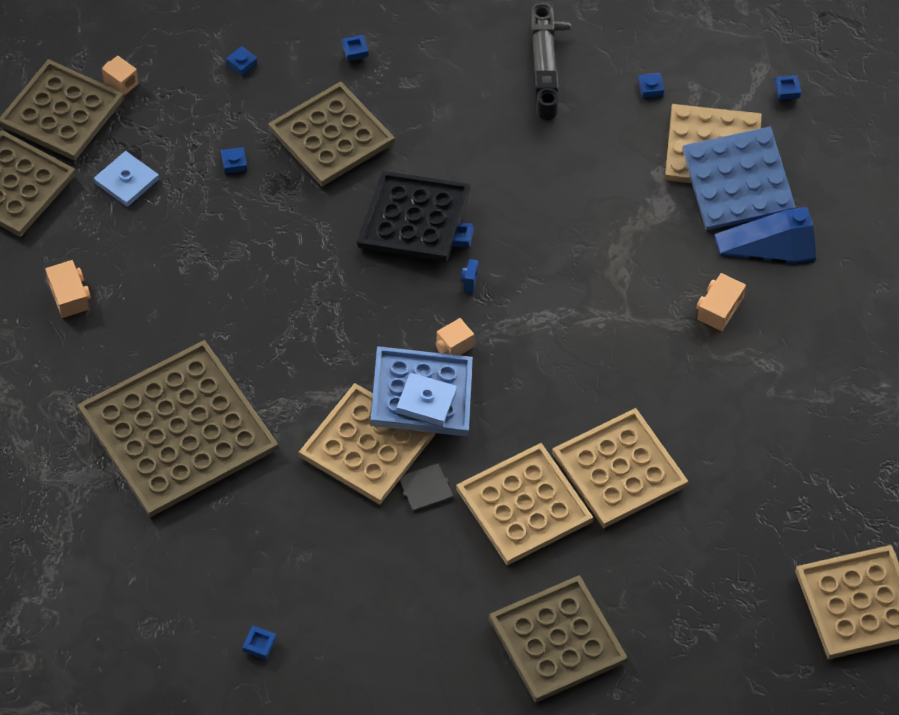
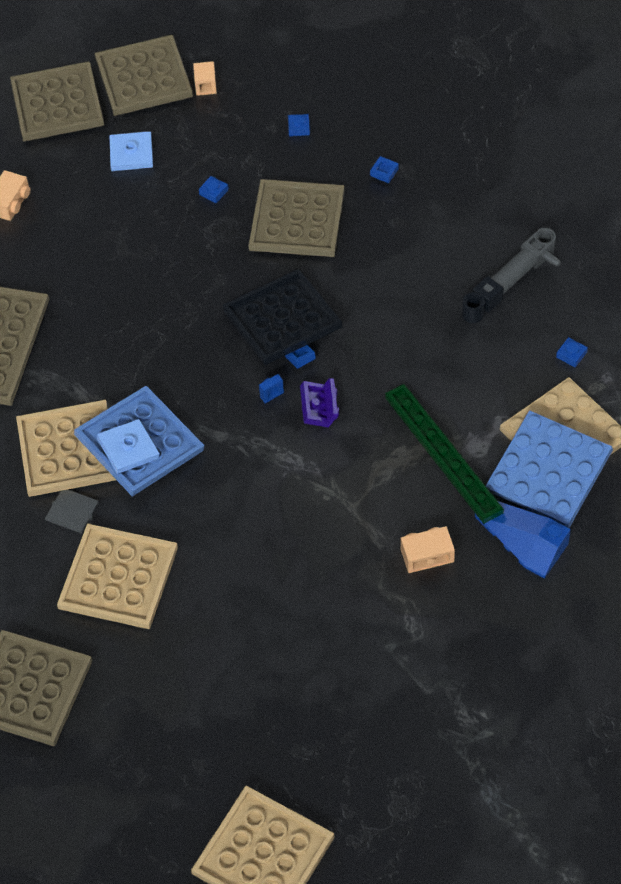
camera: 50 degrees right, 0 degrees up
light nougat brick [436,318,474,355] -> none
tan plate [552,408,688,528] -> none
none -> dark purple bracket [300,378,339,428]
none -> dark green tile [385,384,504,524]

